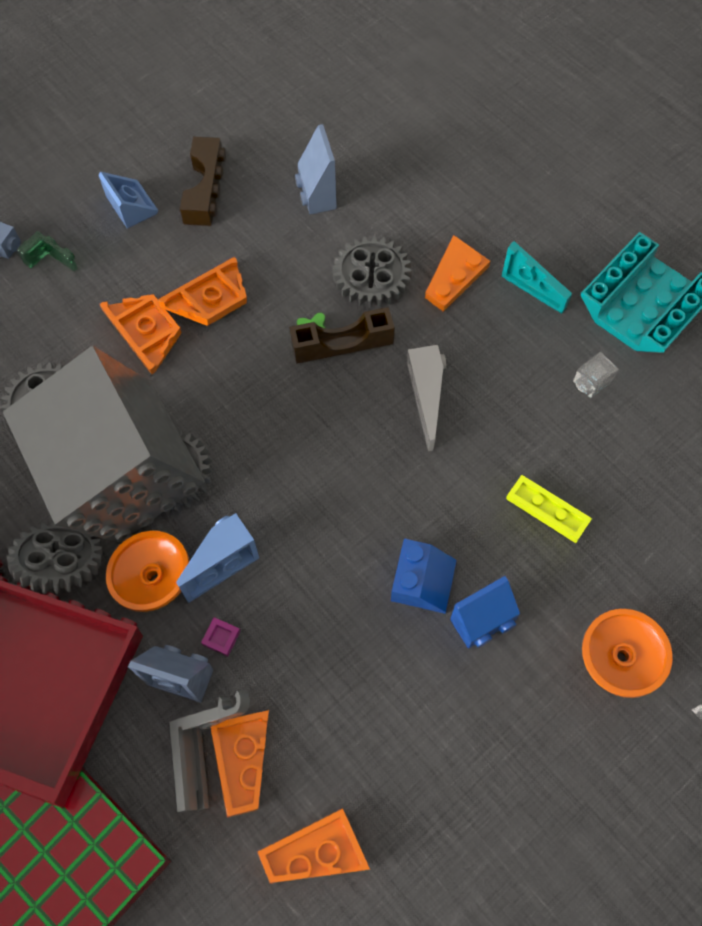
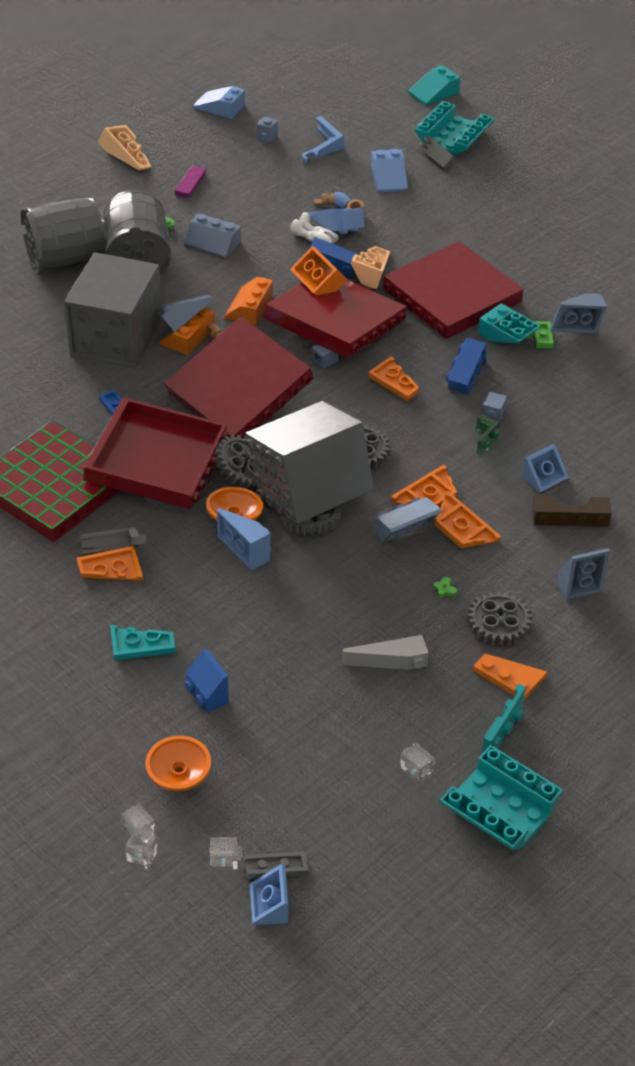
camera: 85 degrees right, 20 degrees down
sand blue slope [128,645,214,703] -> none
magenta plate [201,617,241,657] -> none
orange wing [258,809,370,883] -> none
dark brown arch [289,307,395,364] -> none
blue slope [391,539,457,614] -> none
neon yellow plate [506,475,592,543] -> none
none -> teal wing [110,625,176,660]
none -> sand blue slope [372,497,442,543]

